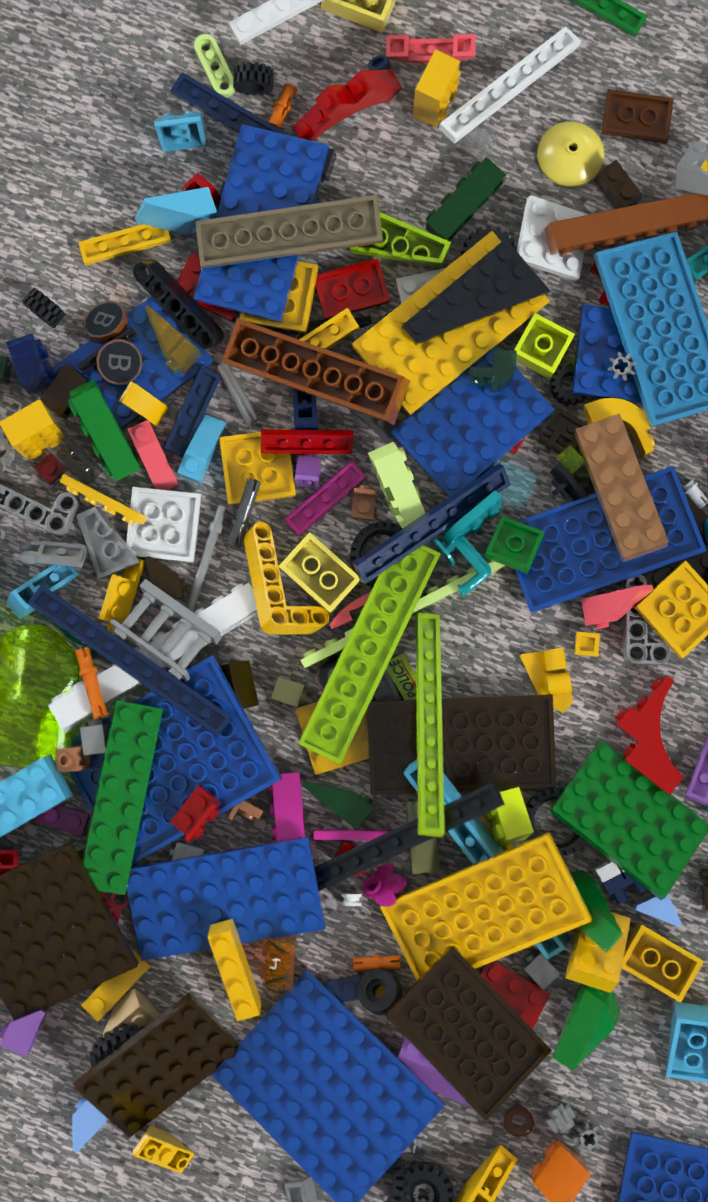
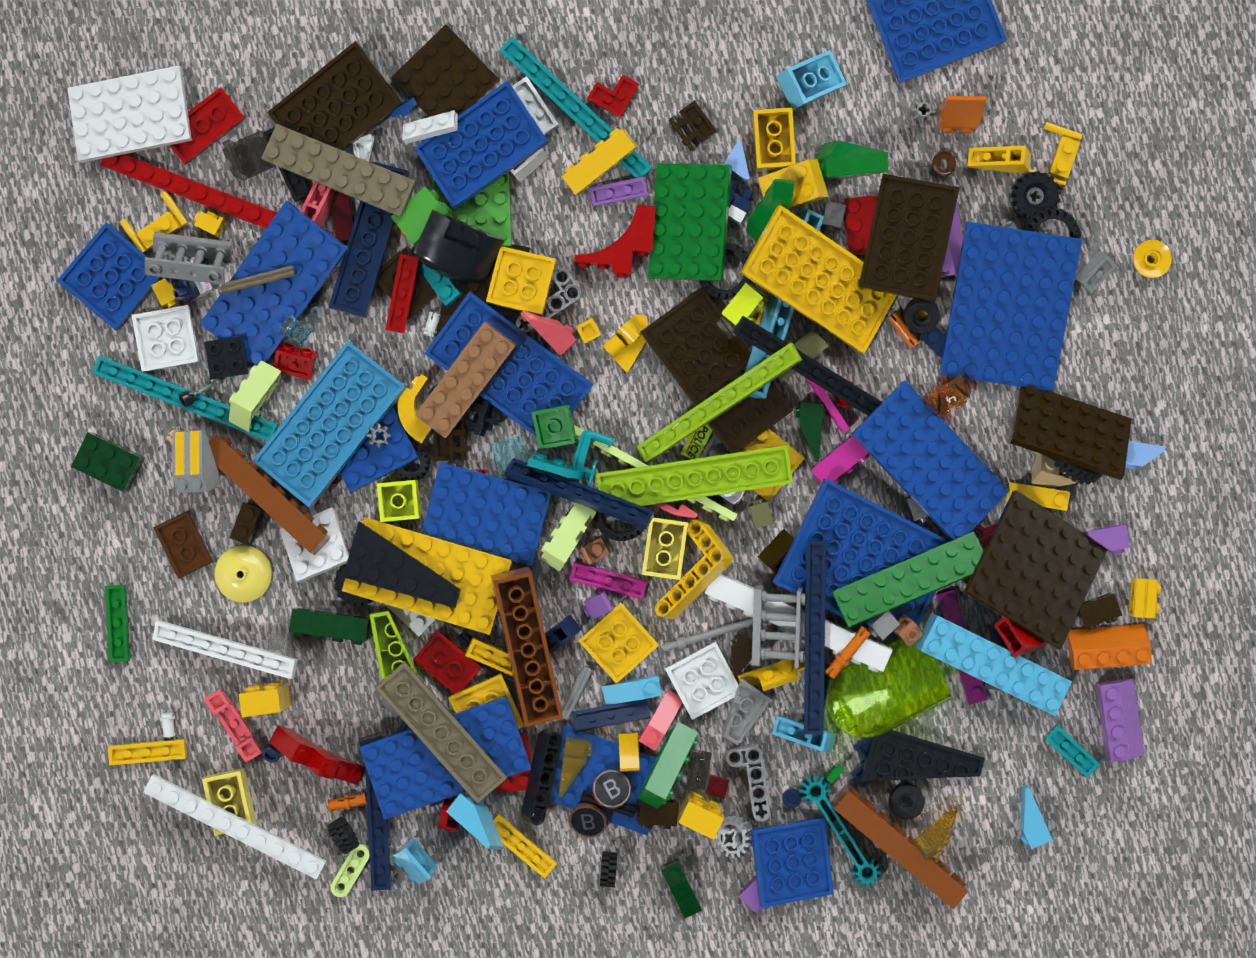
camera: 120 degrees left, 5 degrees up
clear blue brick [6,333,56,395] -> none
light grey hinge [19,541,88,568] -> none
yellow plate [60,474,147,525] -> none
yellow slope [132,1125,195,1174] -> none
red bracket [170,785,222,842] -> none
yellow brick [208,919,262,1021] -> none
dark grey pin [227,478,261,547] -> none
nougat bracket [227,800,265,820] -> none
red plate [261,429,354,454] -> none
white bush [341,892,362,906] -> none
dark pink plate [363,863,408,906] -> none
clear green brick [469,350,517,392] -> none
light grey gear [545,1102,576,1133] -> none
clear neon green slope [556,445,585,474] -> none

